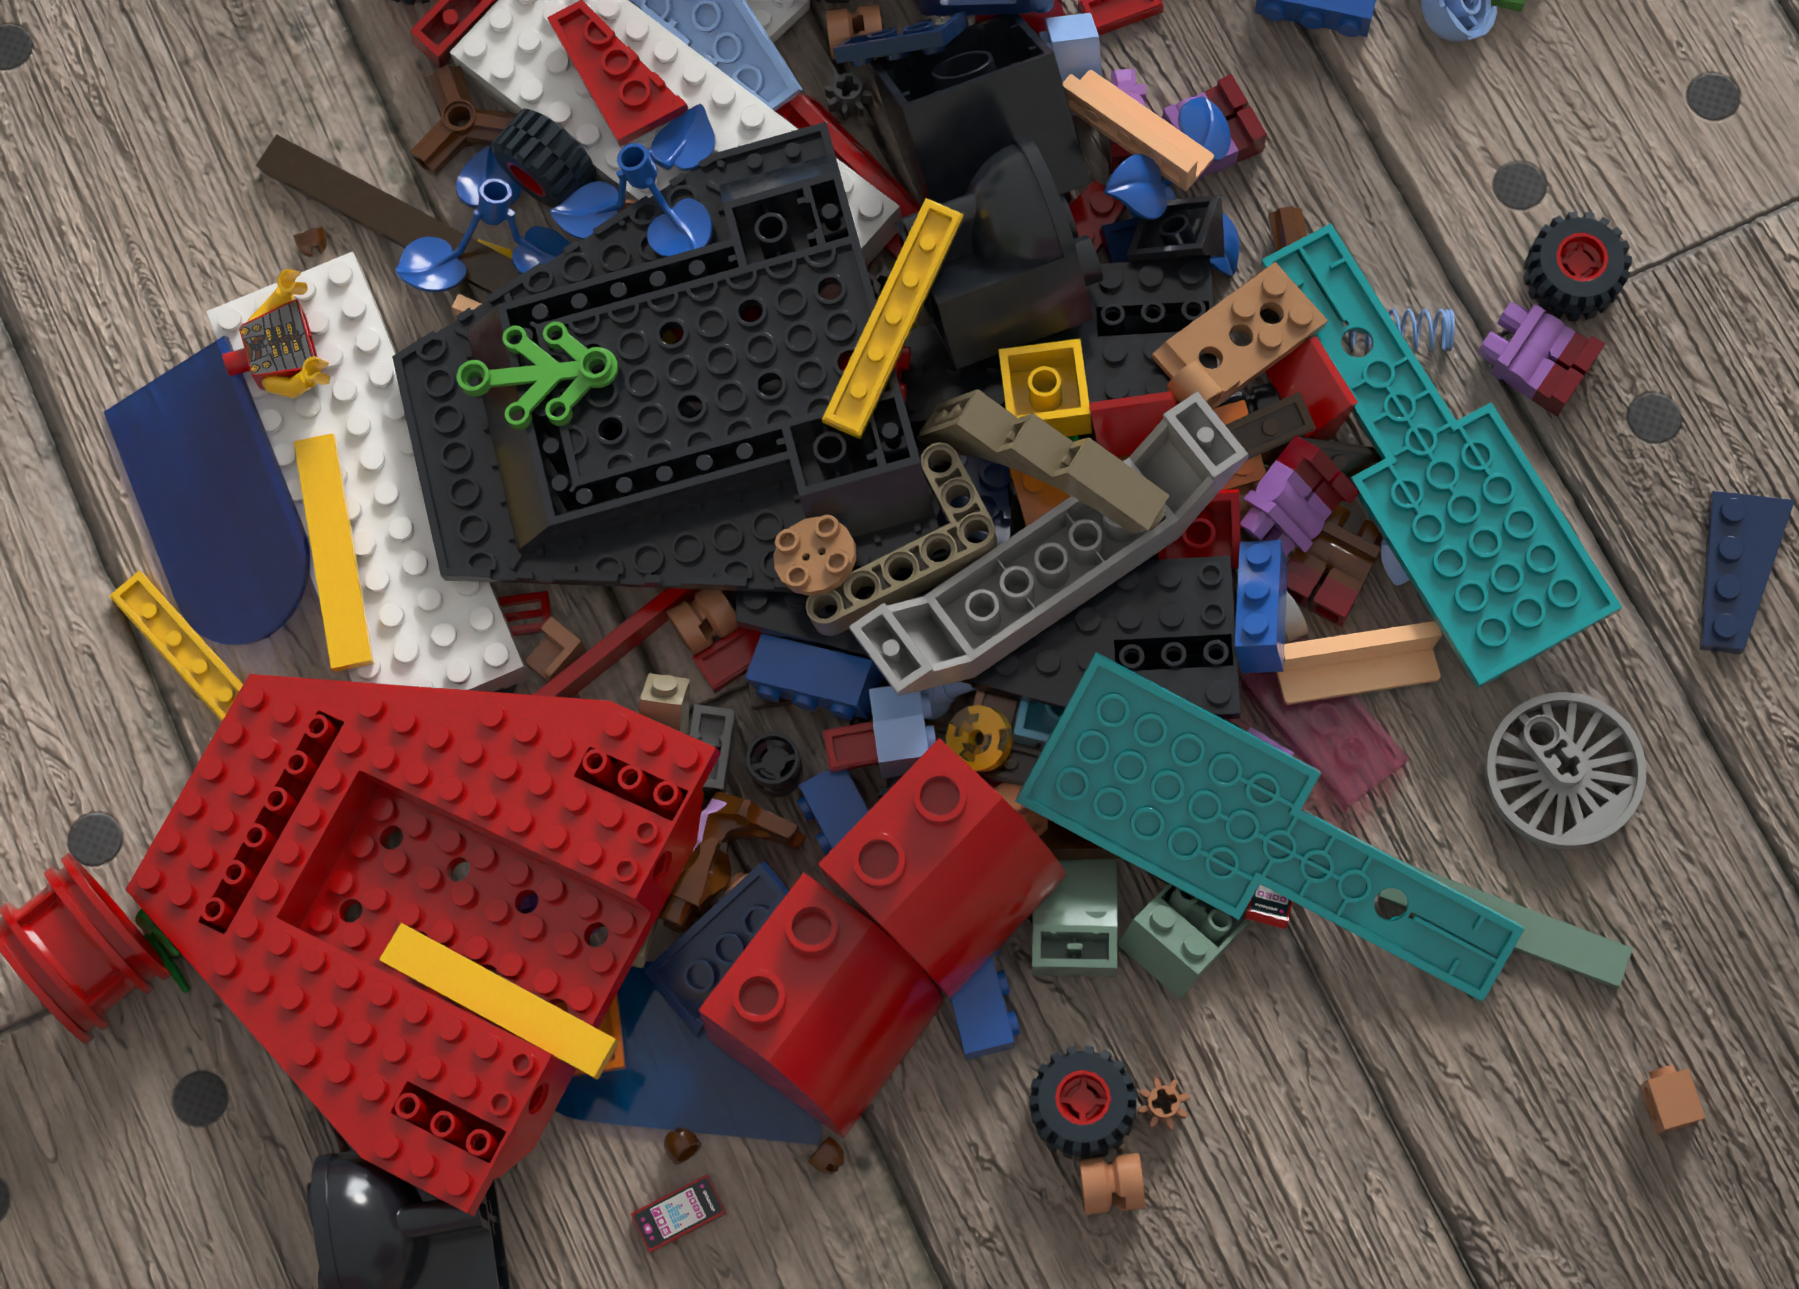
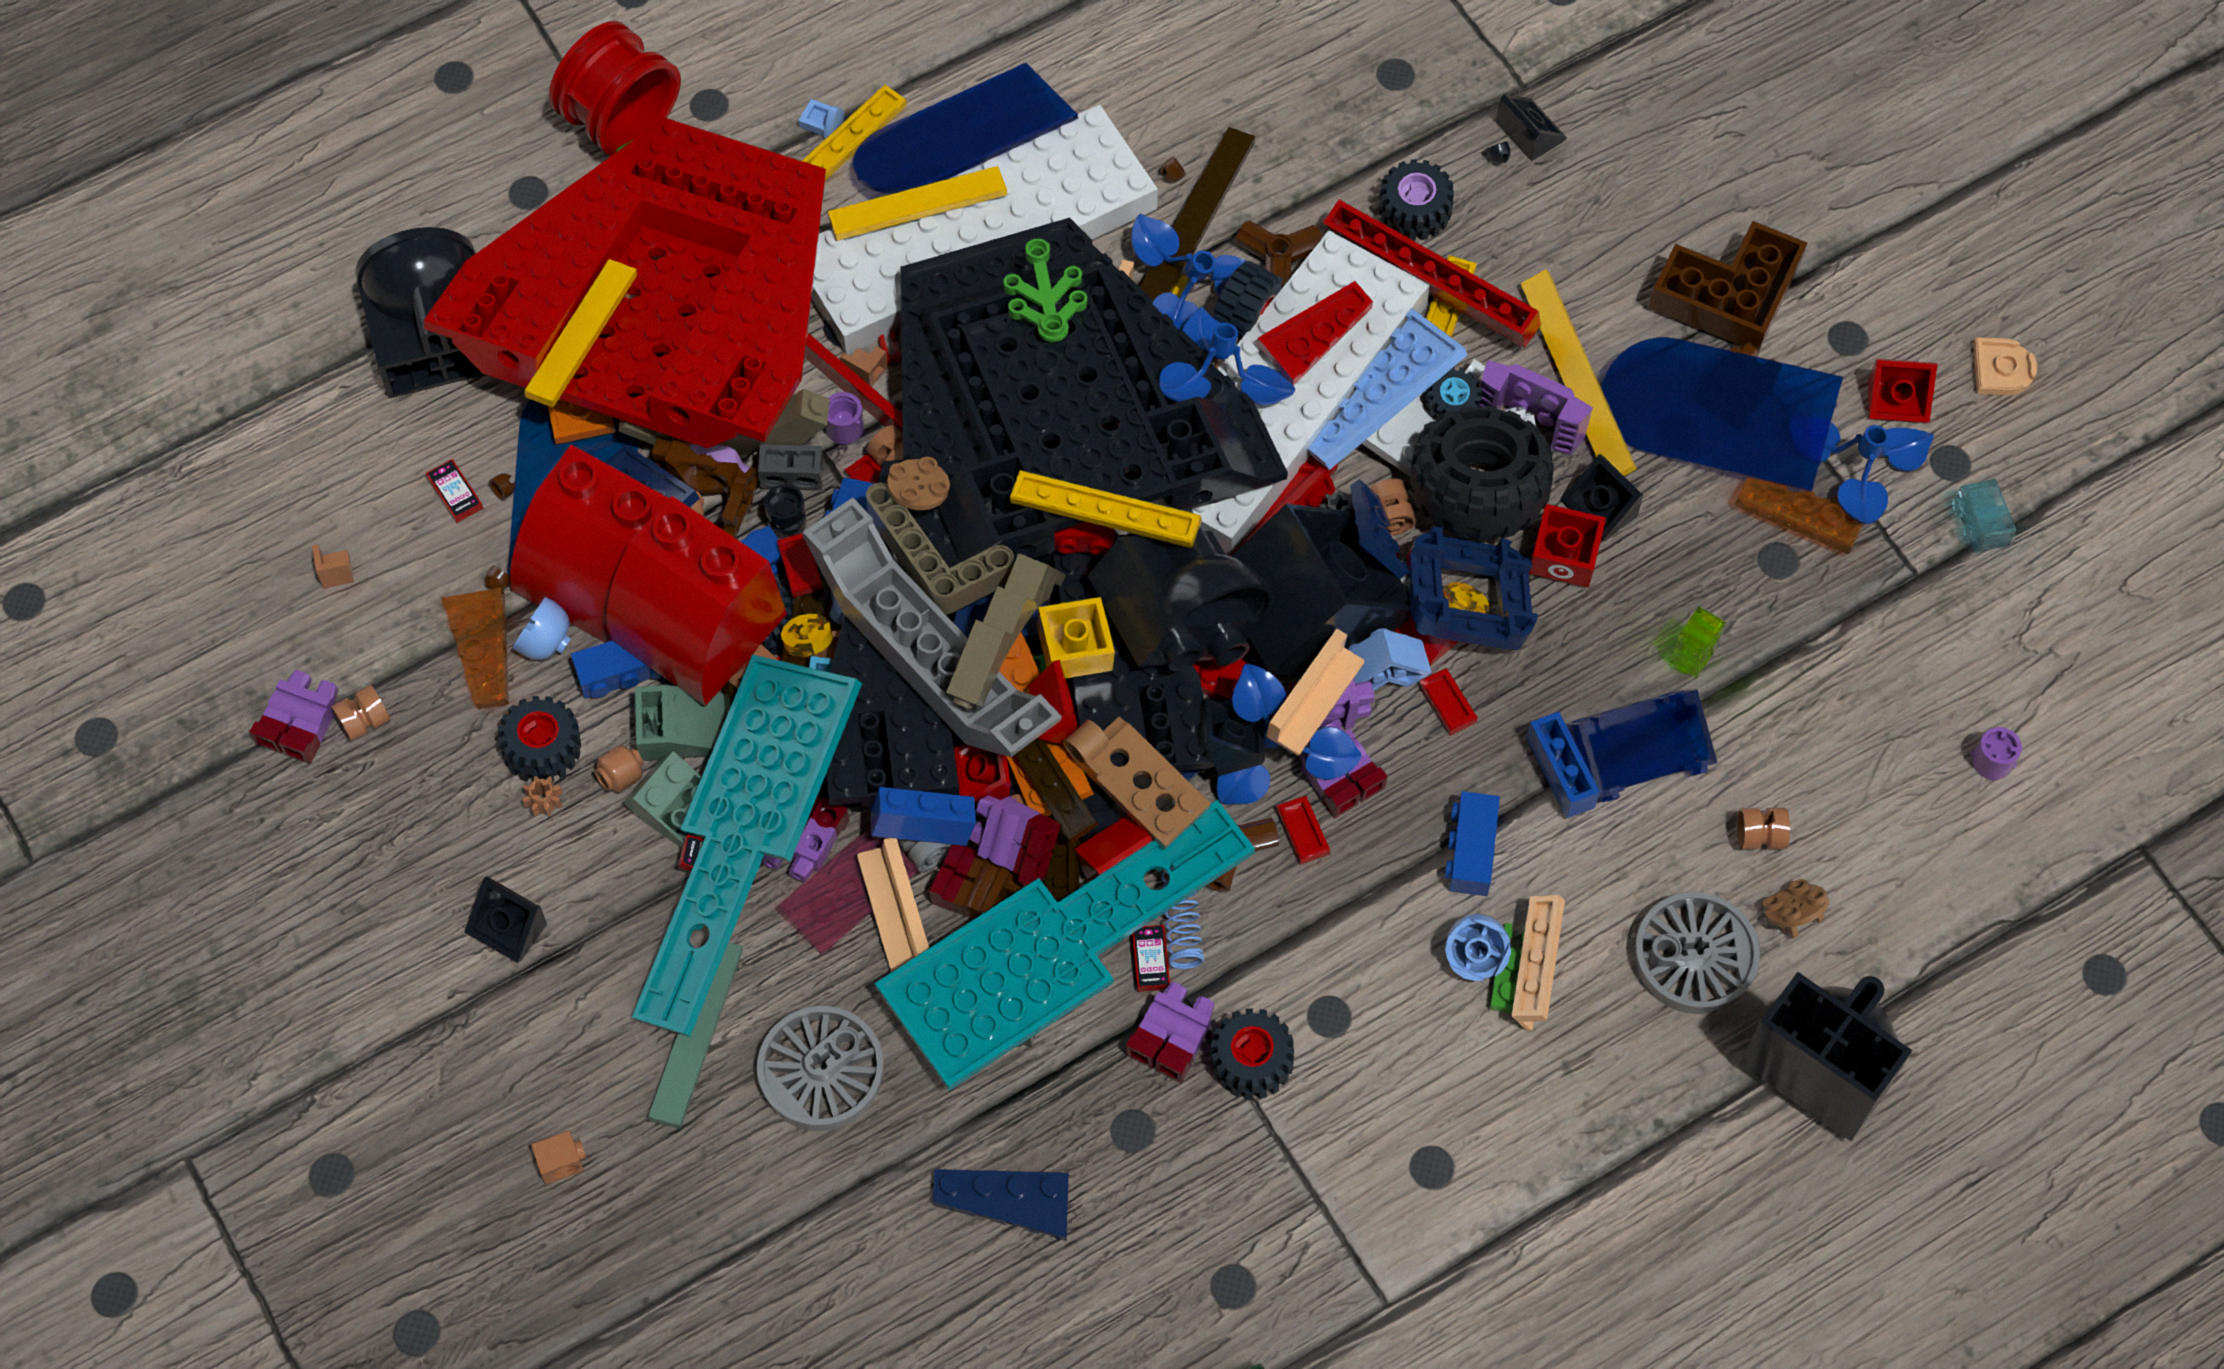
camera: 75 degrees right, 10 degrees down
torso [222,269,330,399] -> none
light blue brick [869,686,936,779] -> none
nougat wheel [1079,1153,1145,1215] -> none
none -> clear orange wing [441,587,509,709]
none -> black slope [464,876,547,963]
none -> light blue cylinder [512,597,571,660]
none -> nougat head [594,745,644,793]
none -> light blue tile [799,99,845,139]
none -> medium lavender piece [825,392,864,444]
none -> tile [1132,925,1170,992]
none -> red tile [1276,795,1331,865]

